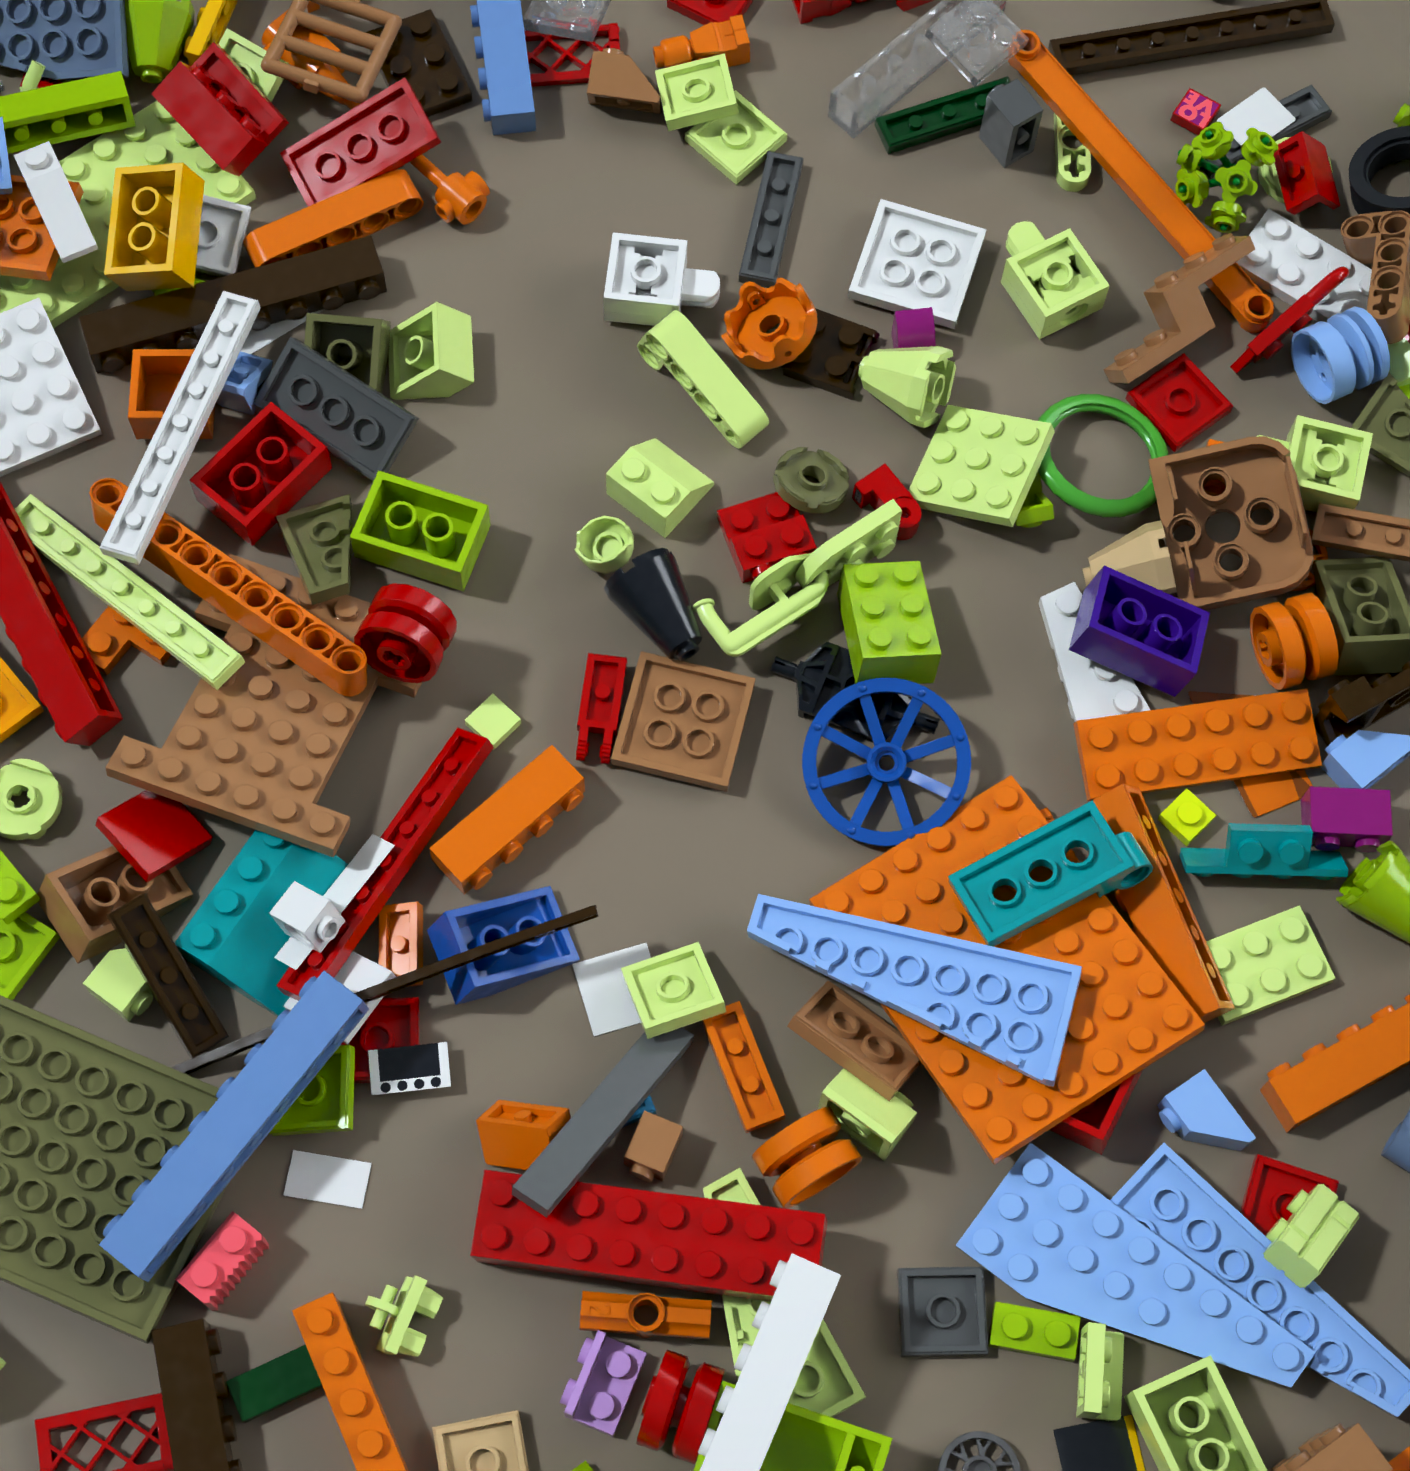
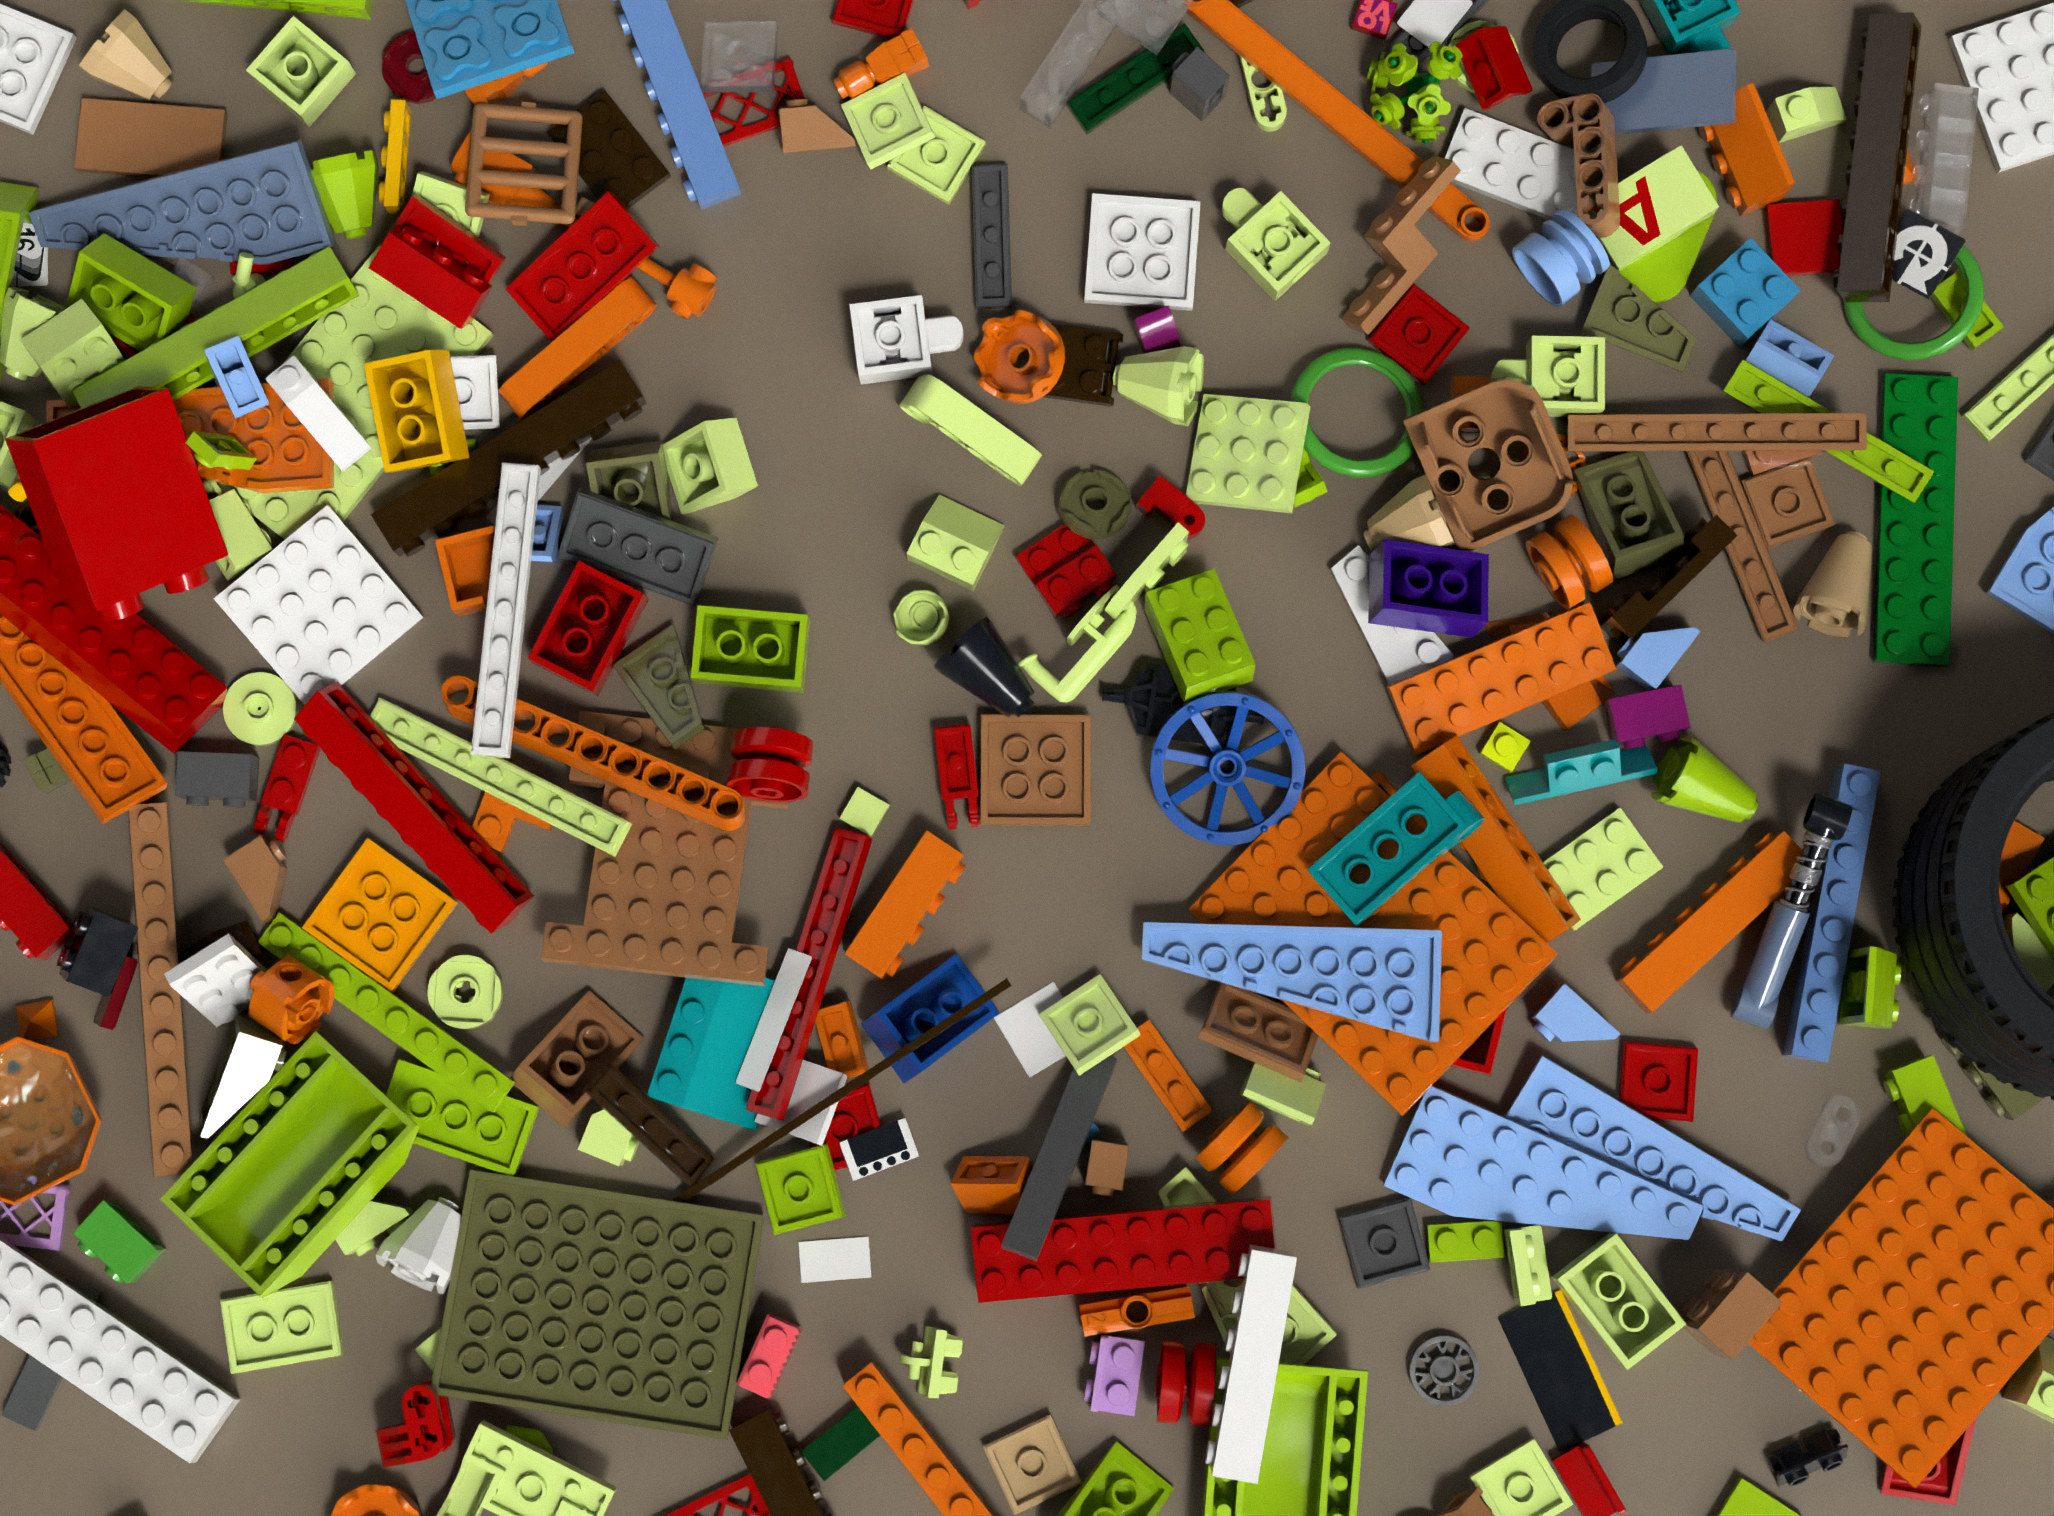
camera: 10 degrees left, 15 degrees up
red tile [95,790,213,883] -> none
medium blue brick [99,971,369,1282] -> none
white brick [269,881,345,953] -> none
red plate [1230,266,1349,374] -> none
yellowish green brick [1263,1184,1360,1288] -> none

